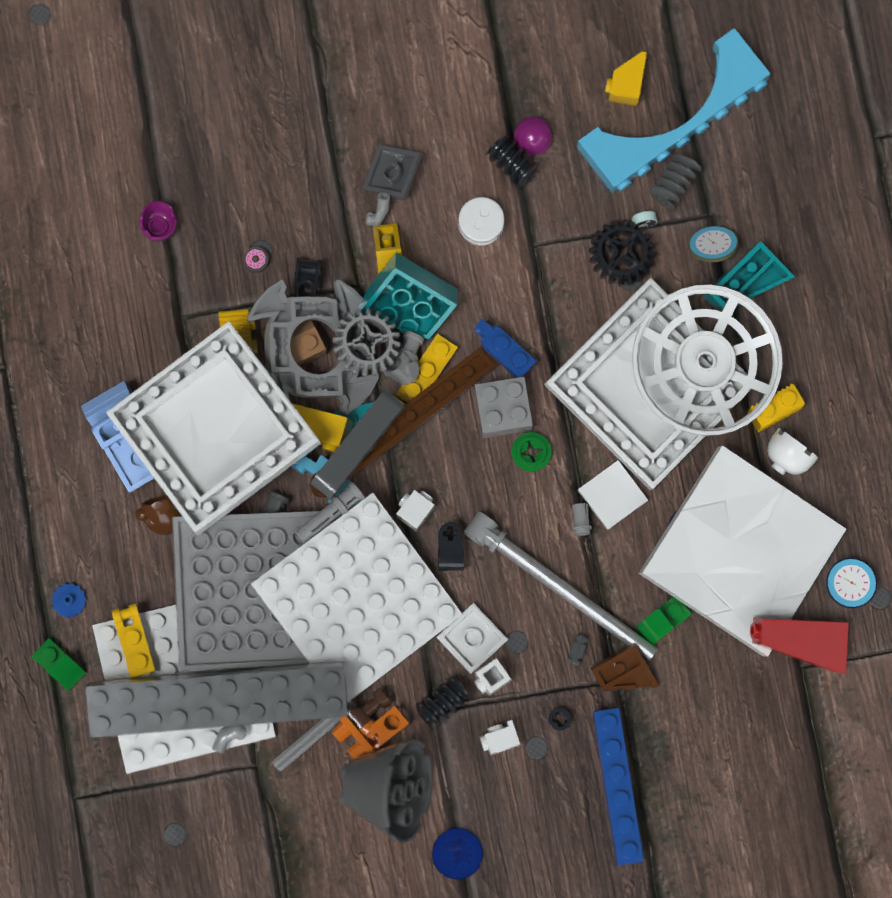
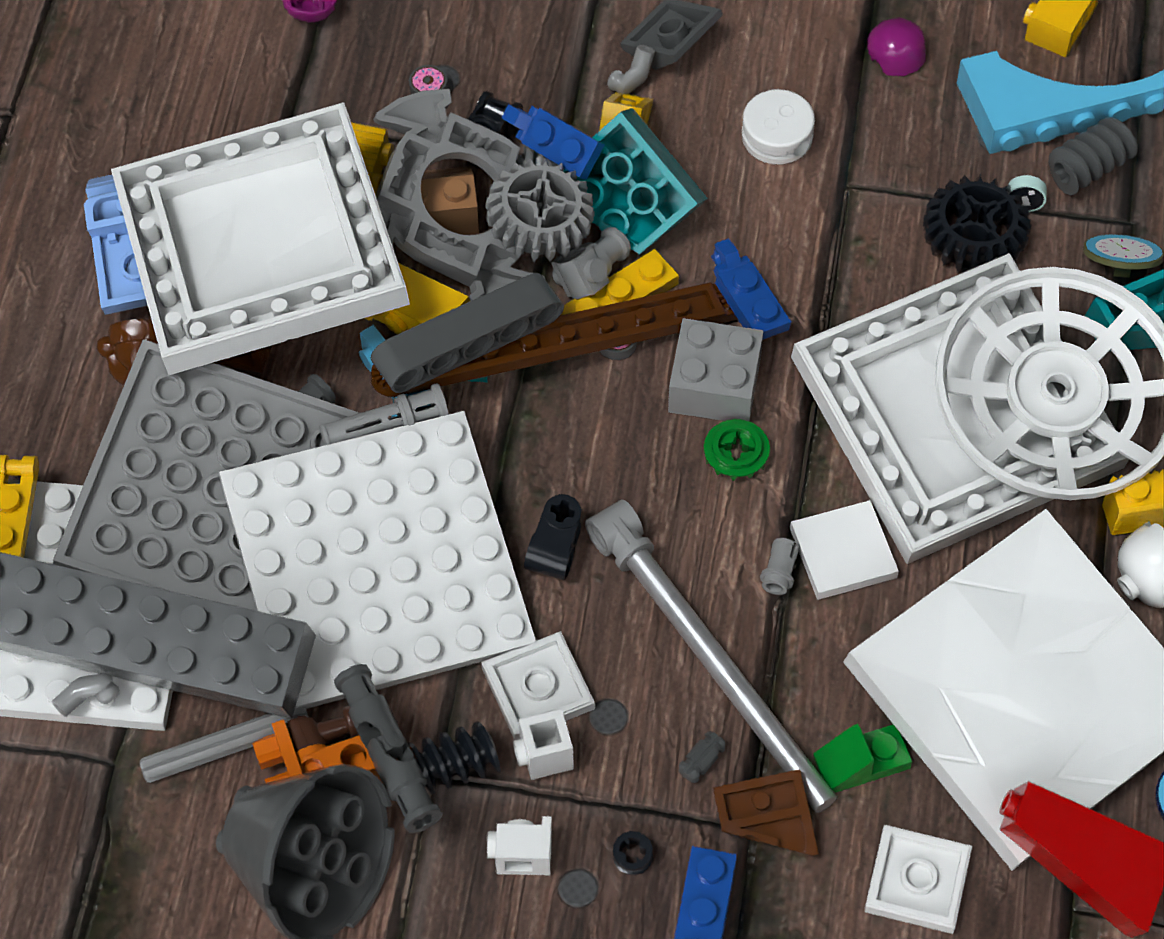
camera: 25 degrees right, 20 degrees down
white brick [396,490,435,532] -> none
black piece [486,134,538,189] -> none
none -> dark grey piece [334,664,443,833]
none -> blue hinge [501,104,605,180]
none -> white tile [864,825,972,934]

